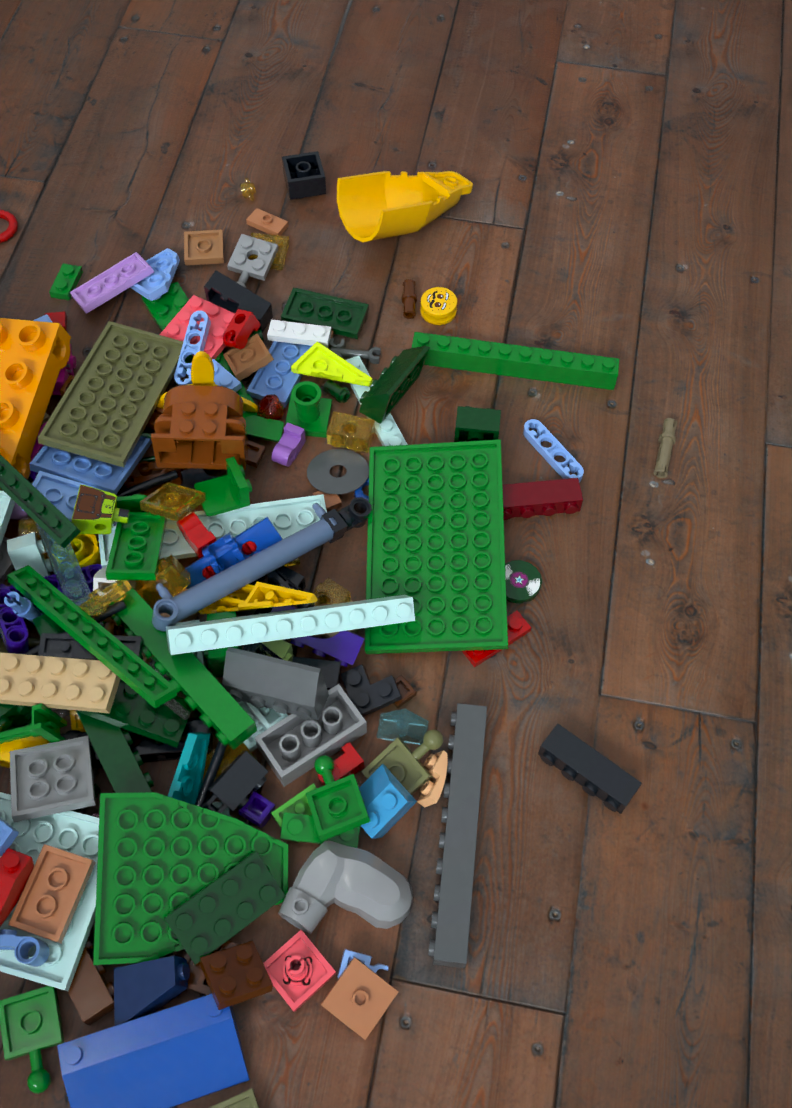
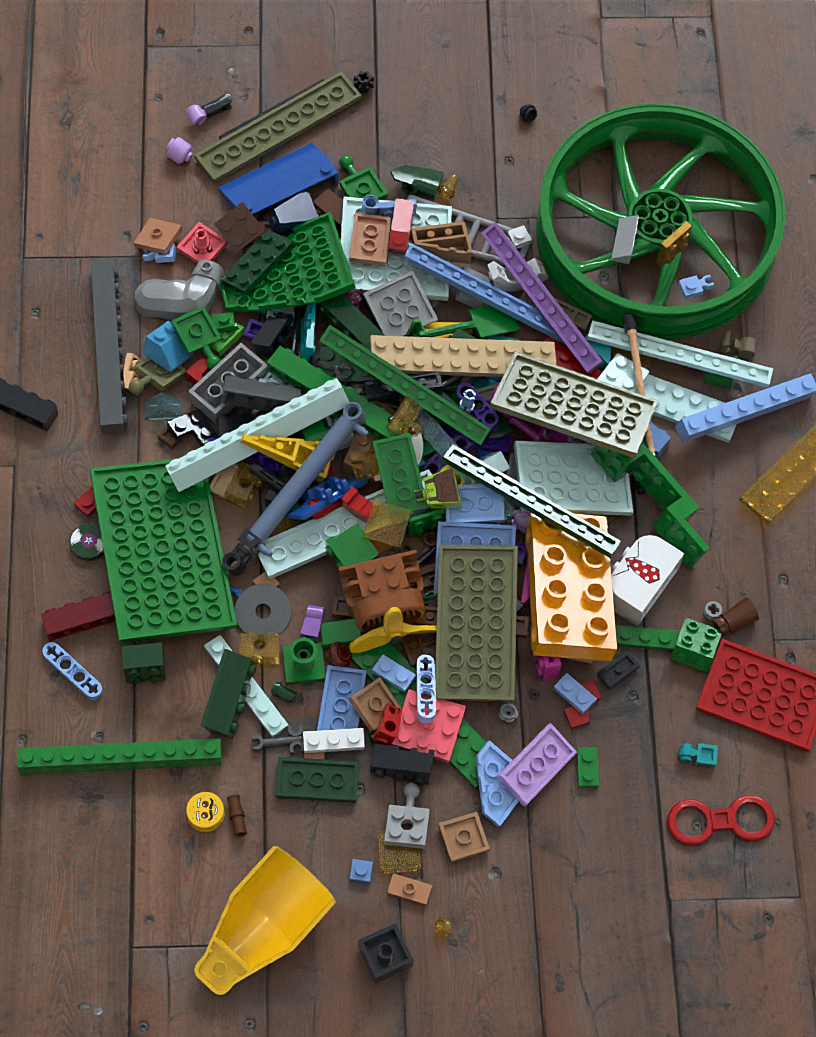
camera: 165 degrees right, 5 degrees up
neon yellow wing [291,342,373,387] -> none
none -> medium blue plate [350,859,373,884]

